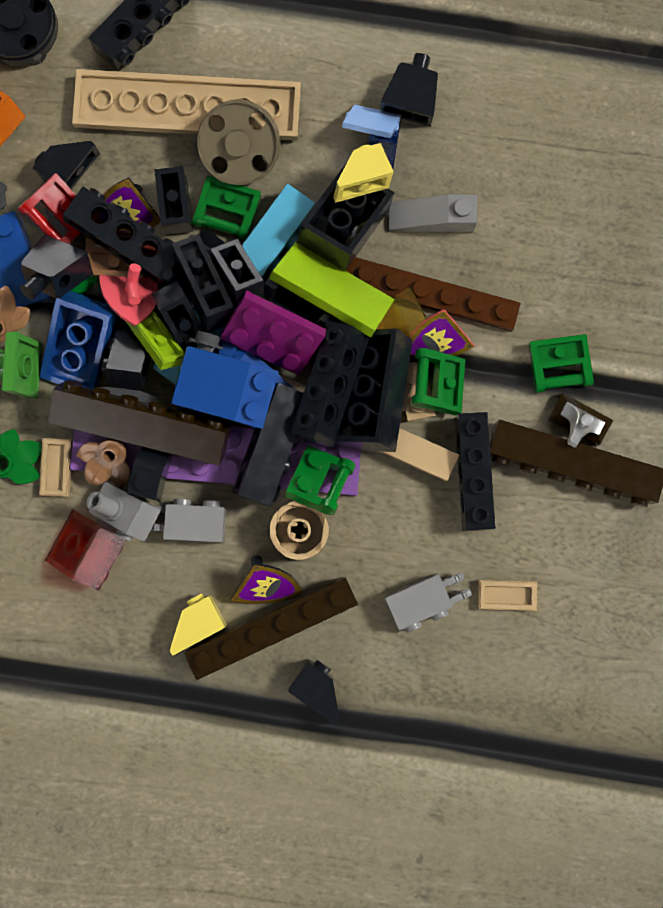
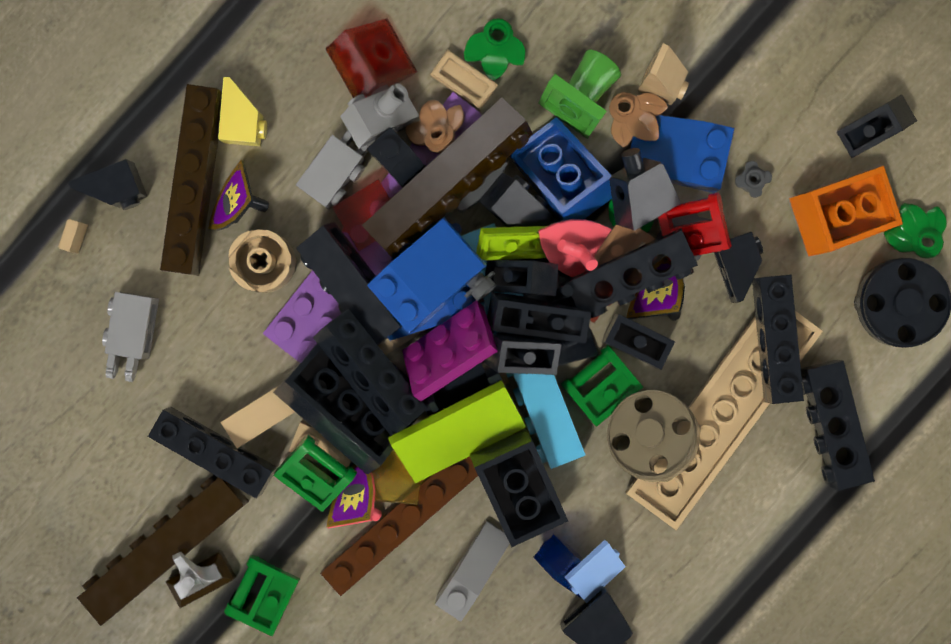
camera: 125 degrees right, 5 degrees up
green plate [284,445,356,516] -> none
light yellow slope [333,143,394,203] -> none
tan tile [478,580,537,611] -> none
none -> tan tile [58,219,88,254]
none -> clear red piece [332,179,391,251]
none -> black brick [752,274,804,404]

